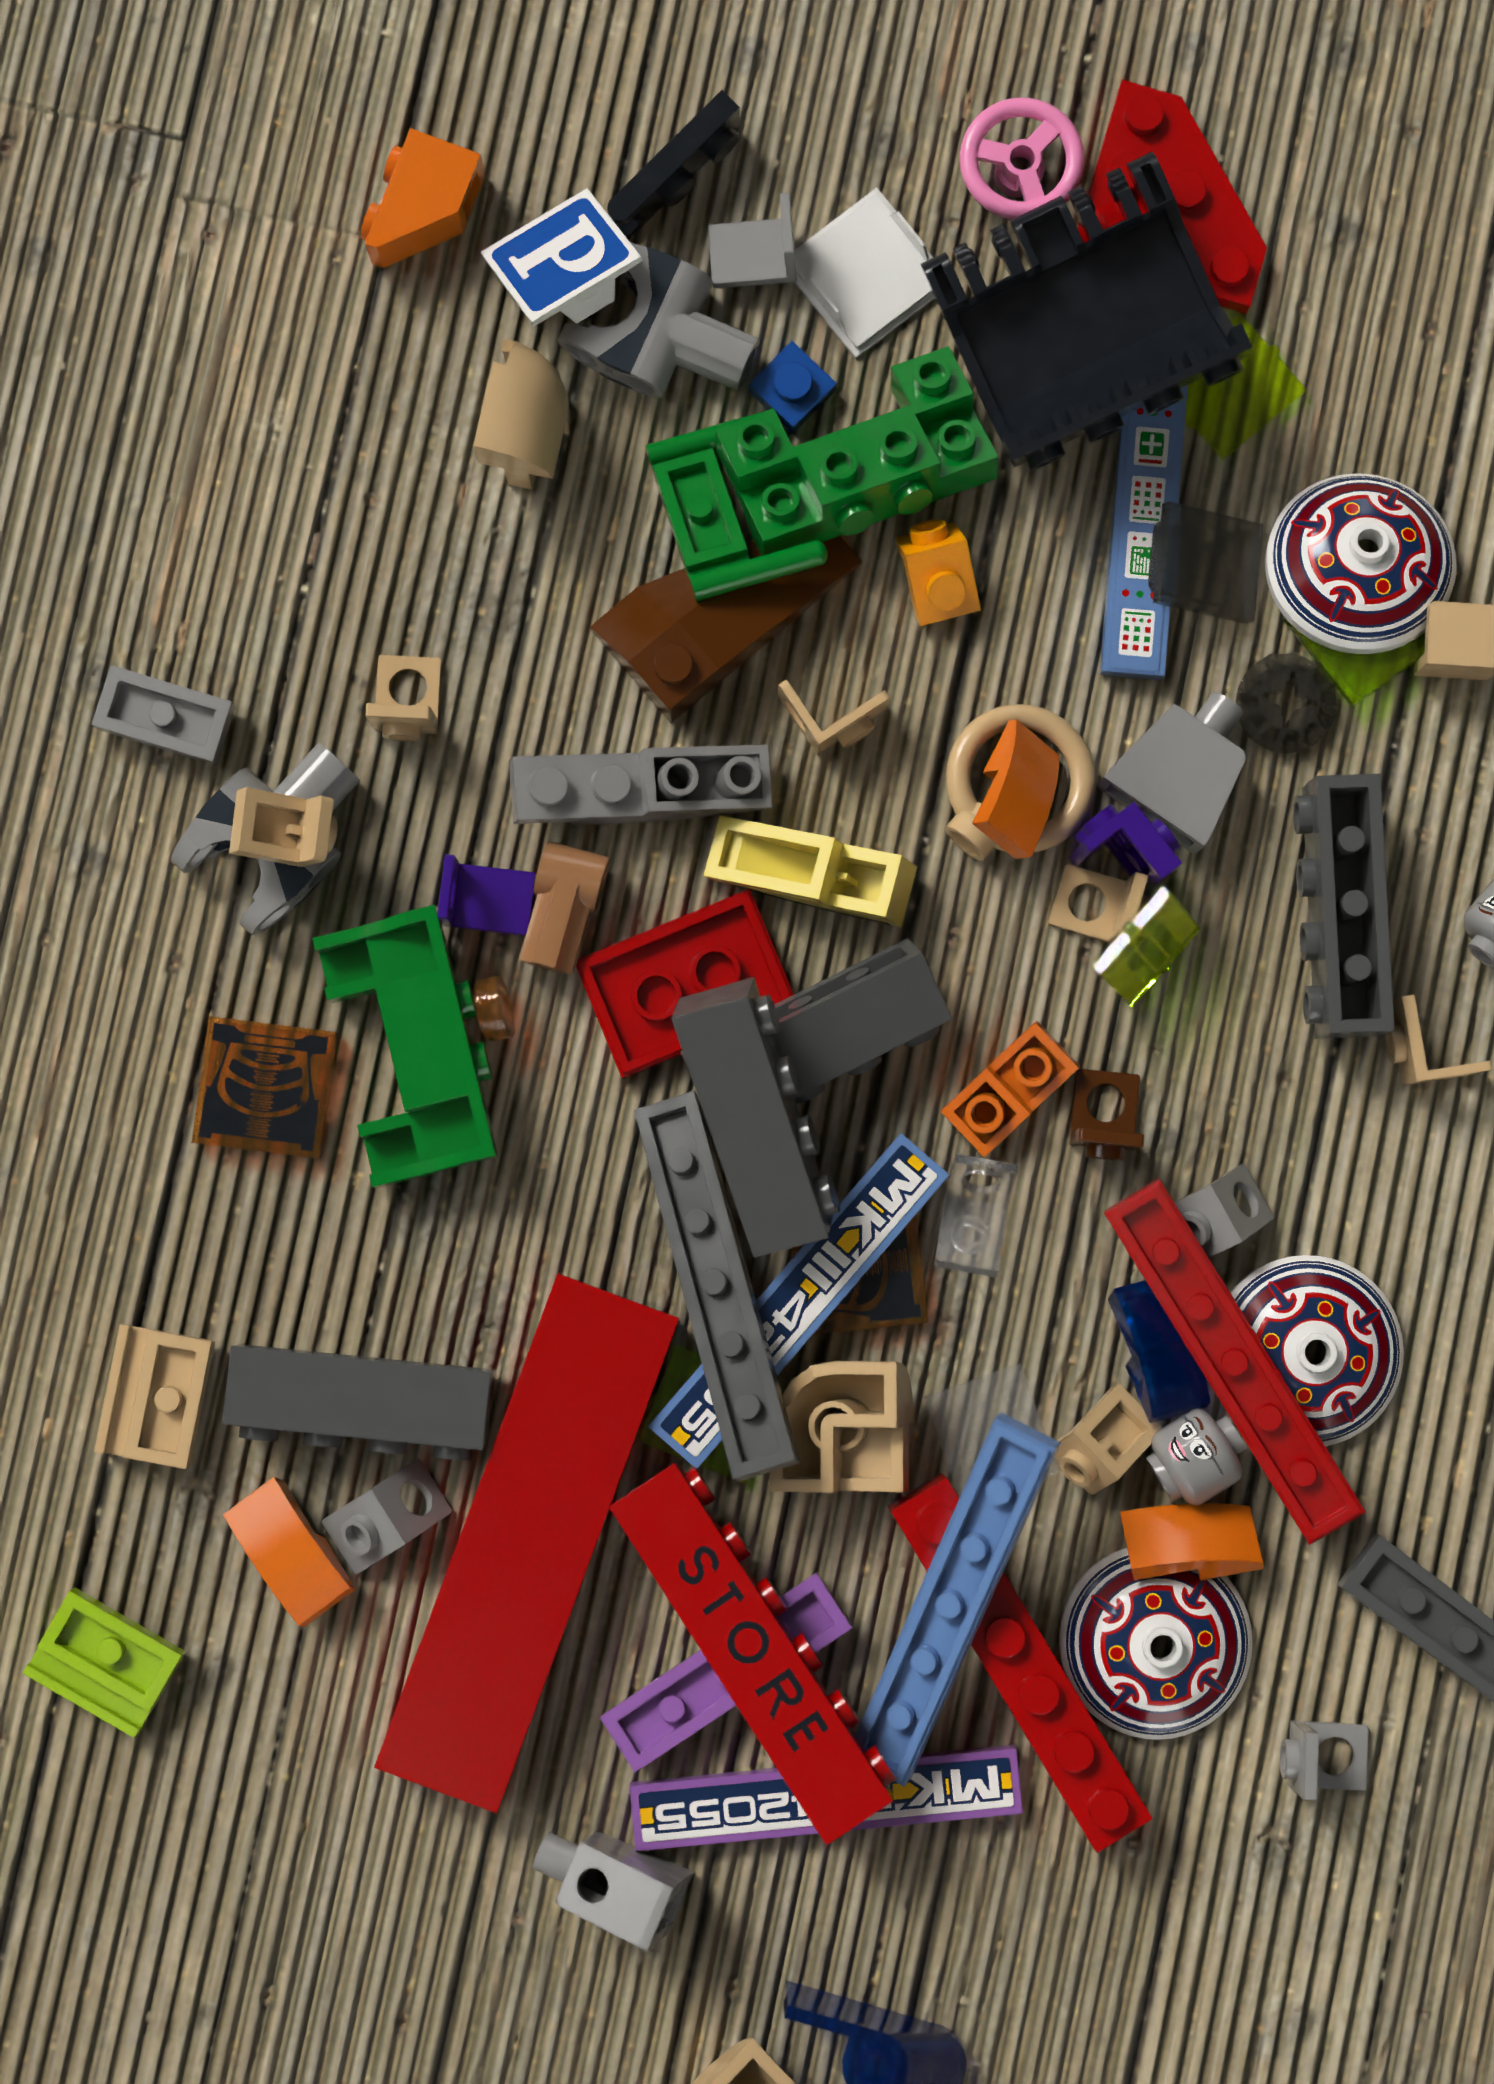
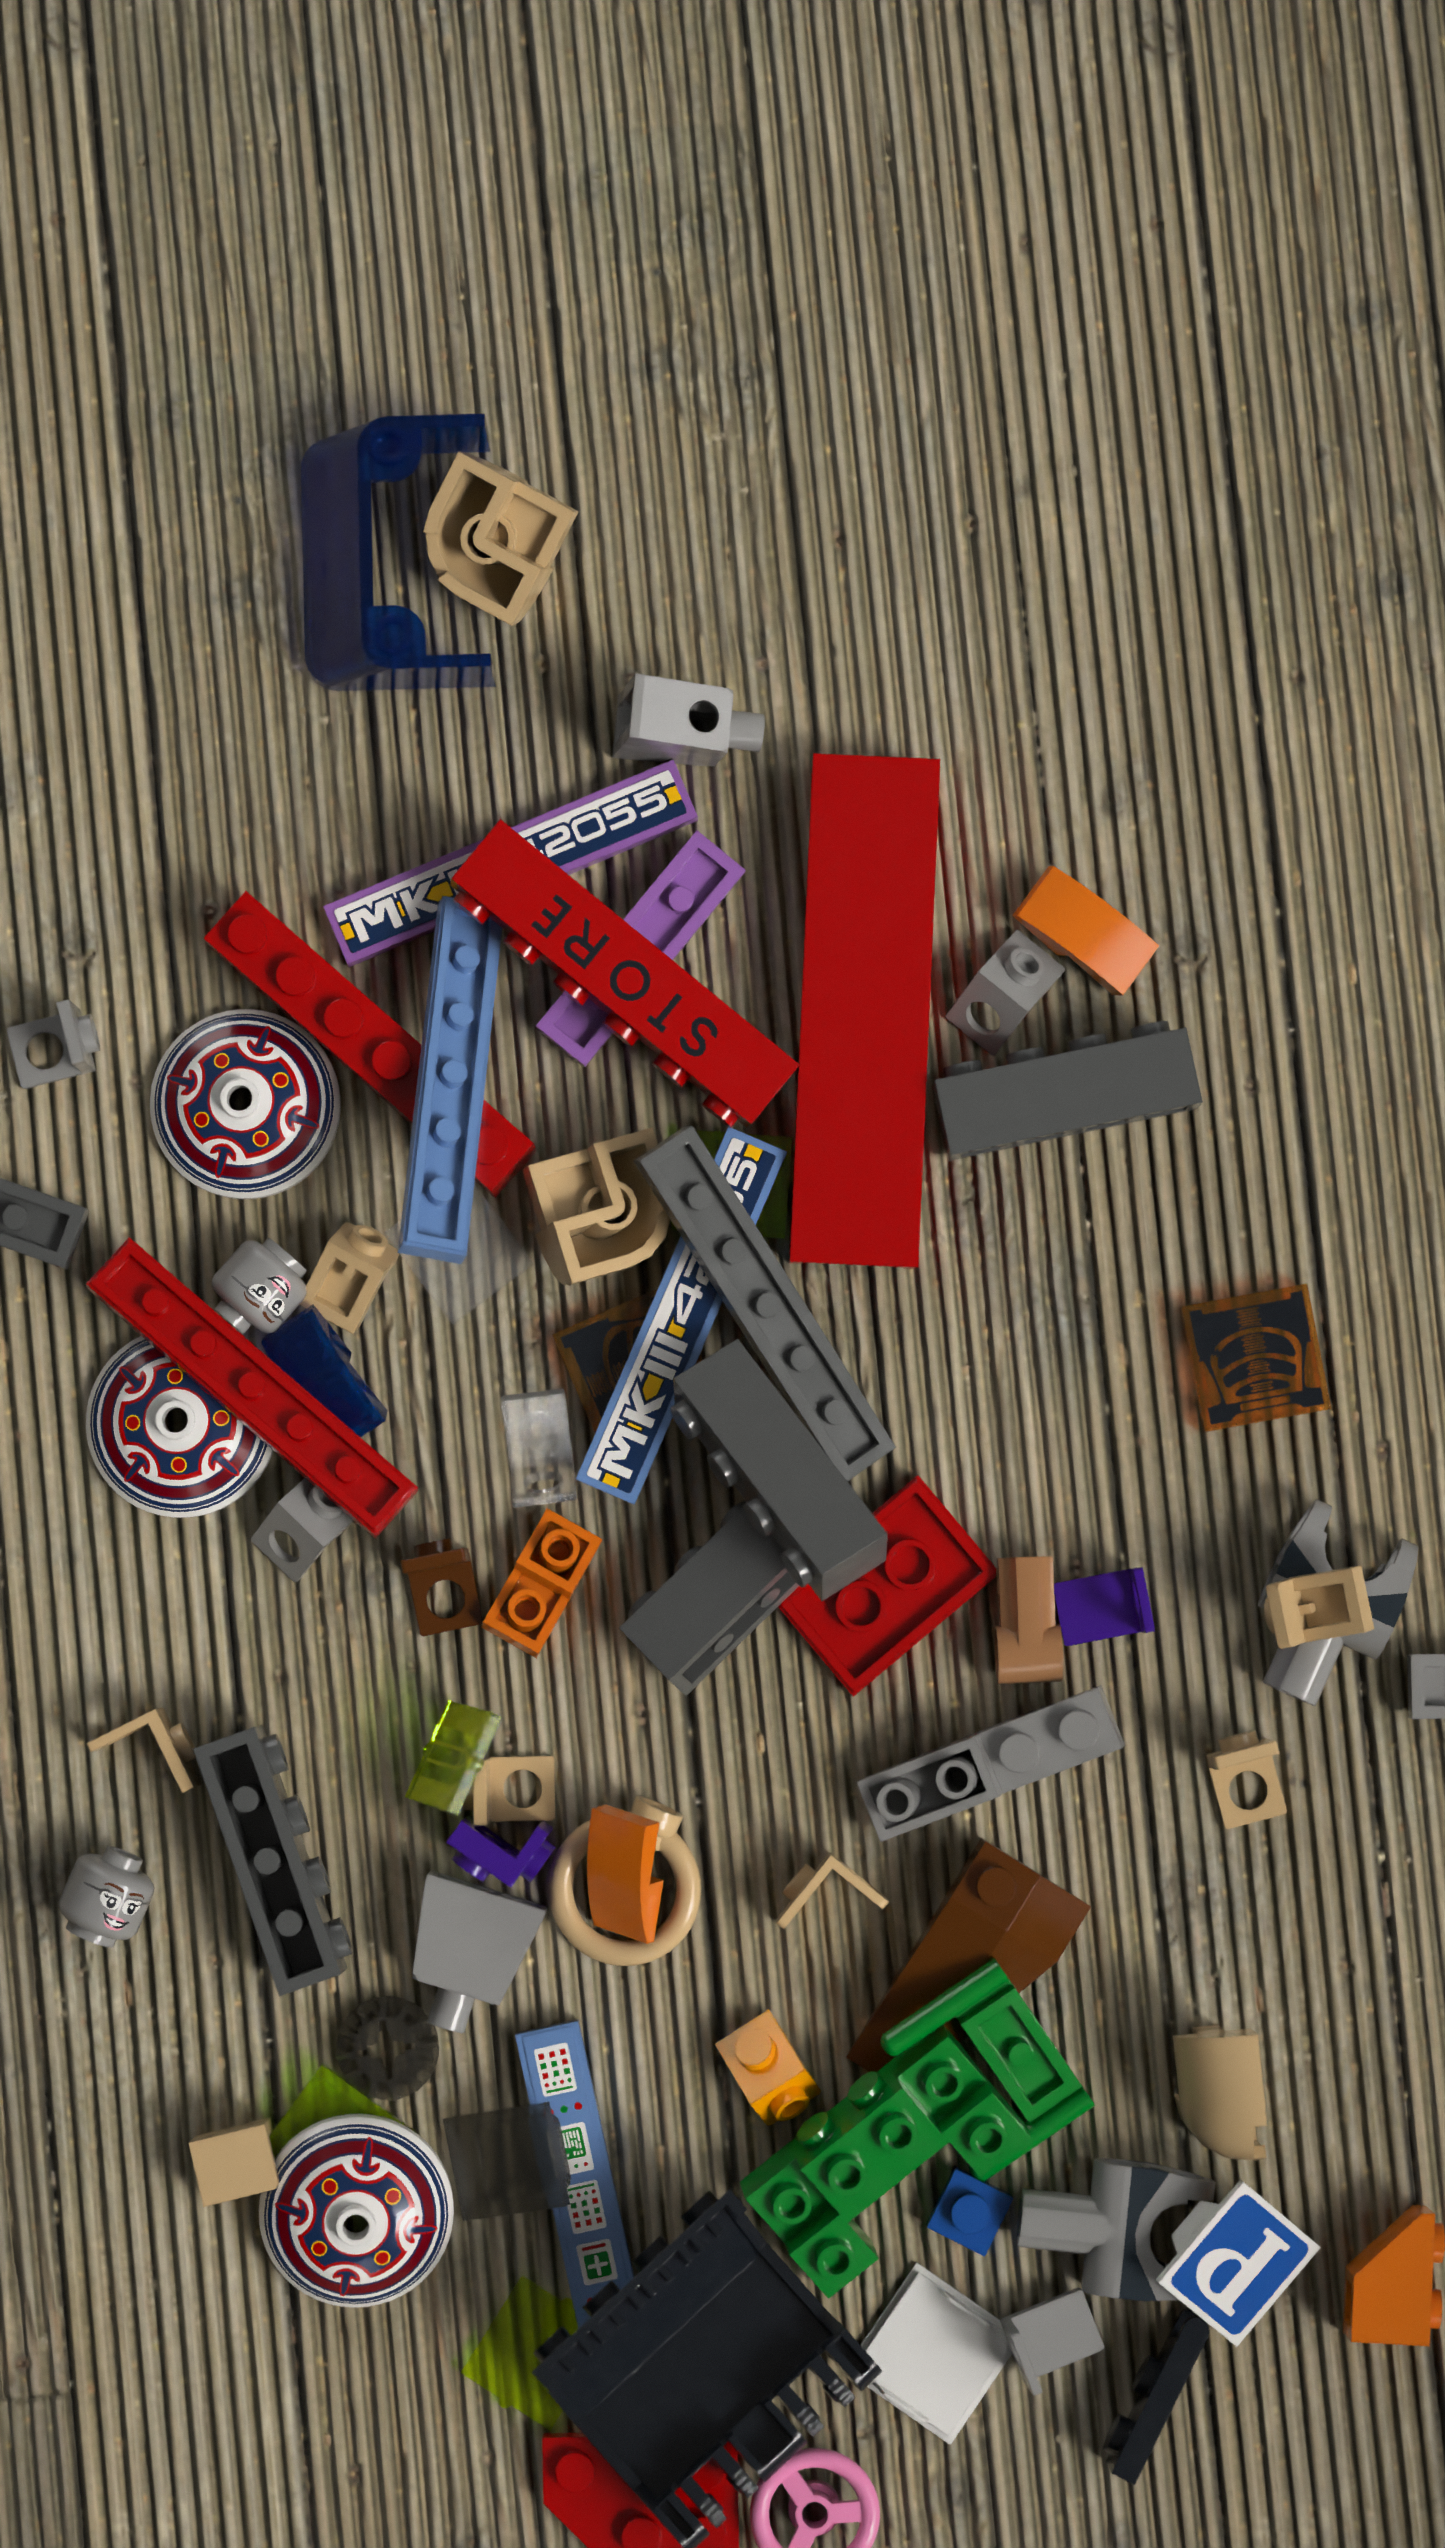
camera: 170 degrees right, 0 degrees up
lime plate [22,1588,186,1738] -> none
tan plate [94,1324,216,1469] -> none
green bracket [312,905,498,1188] -> none
clear orange tile [473,975,515,1042] -> none
light yellow slope [703,815,917,928] -> none
orange slope [1120,1503,1264,1581] -> none

